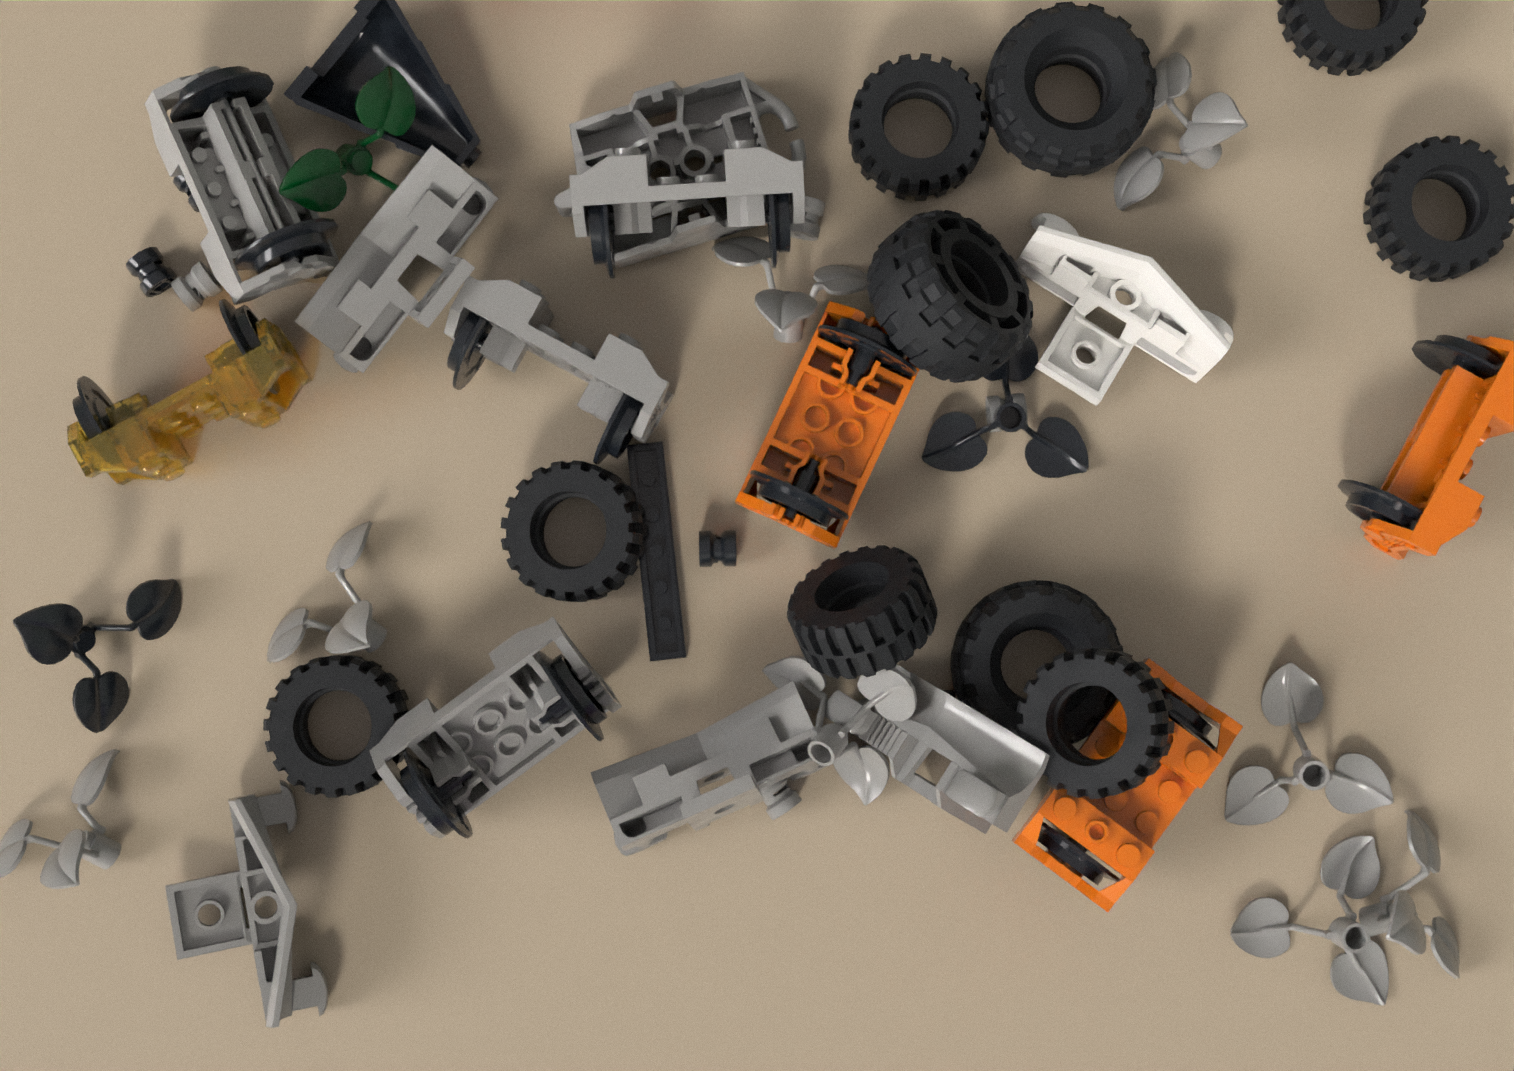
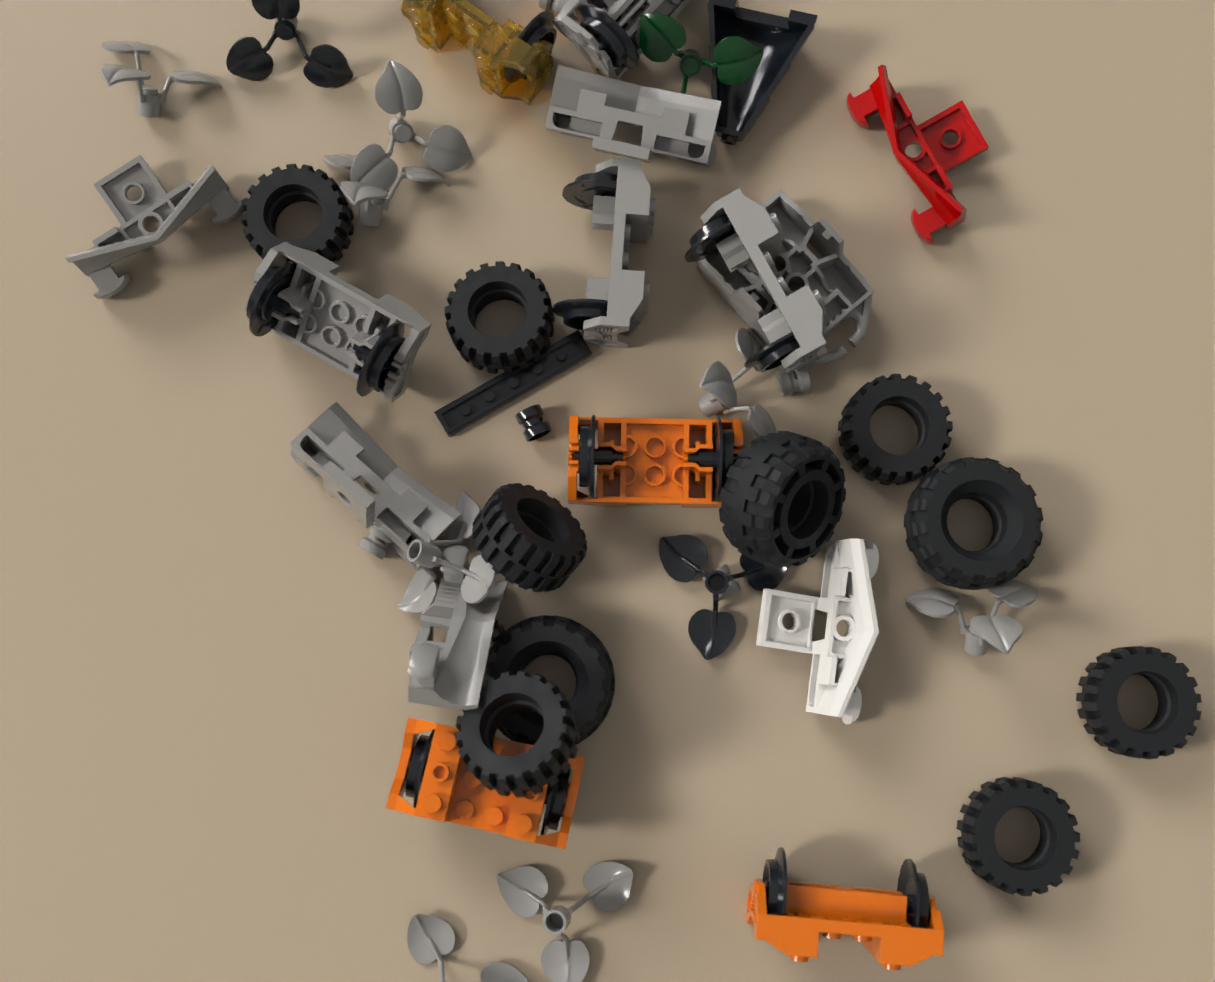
camera: 65 degrees right, 5 degrees down
none -> light grey plant [350,60,472,190]

